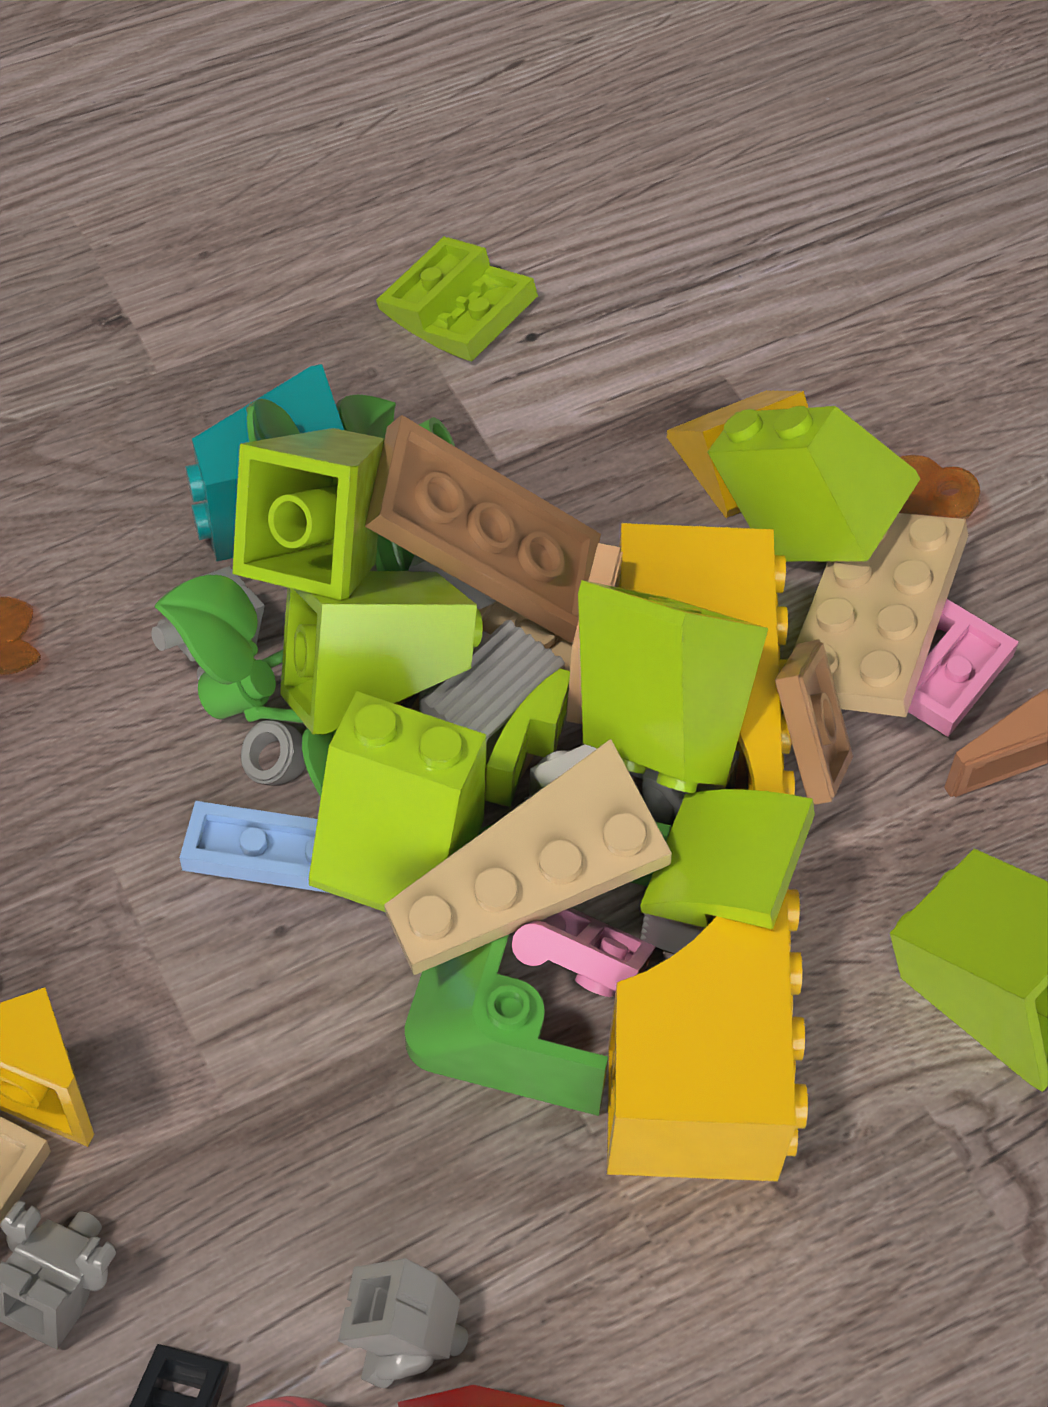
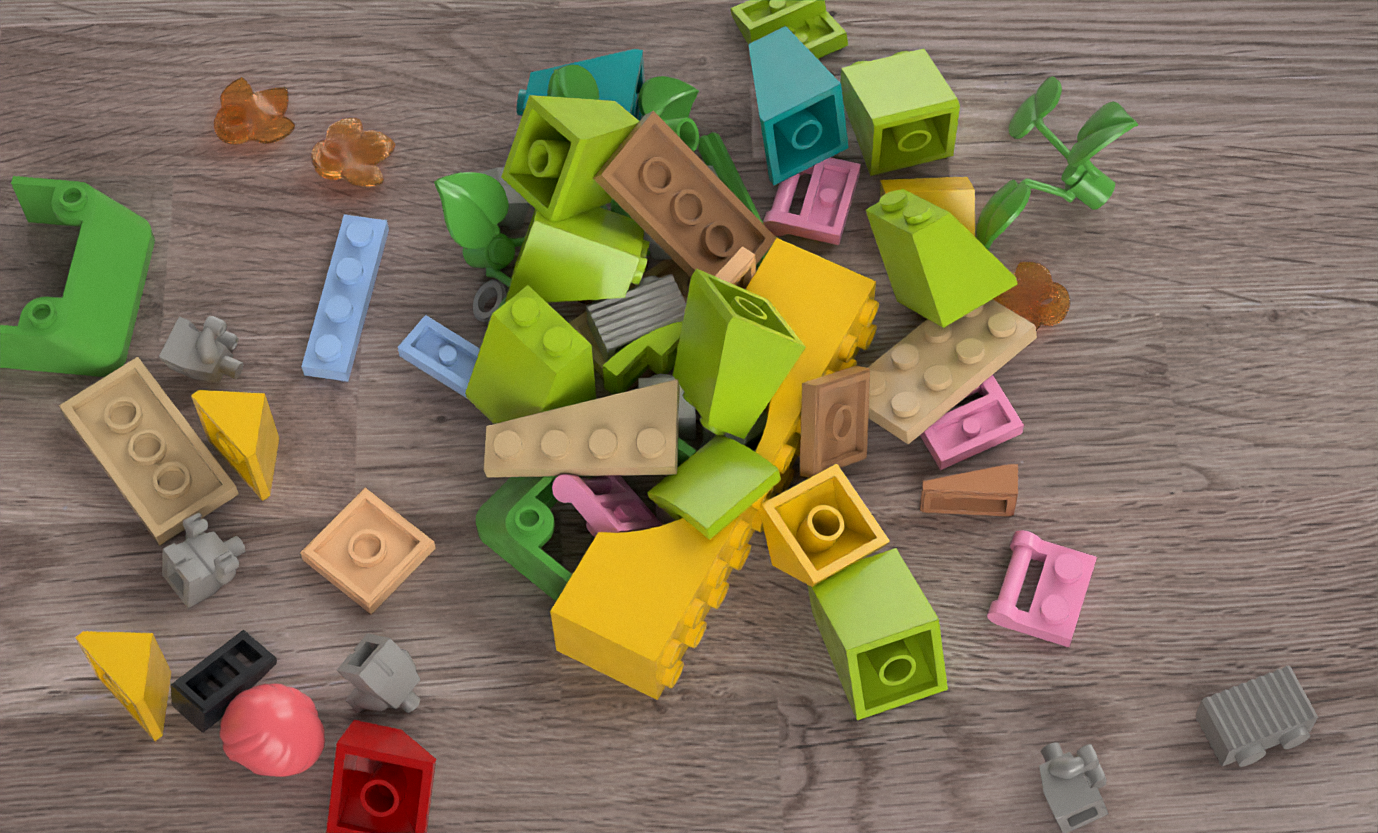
camera: 30 degrees right, 5 degrees up
none -> light nougat tile [300,488,436,615]
none -> light blue plate [301,214,389,382]
none -> teal slope [748,26,849,185]
none -> yellow slope [759,464,890,587]
none -> bright pink plate [763,157,861,245]
none -> lime slope [840,48,960,176]
none -> bright green plant [976,76,1138,250]

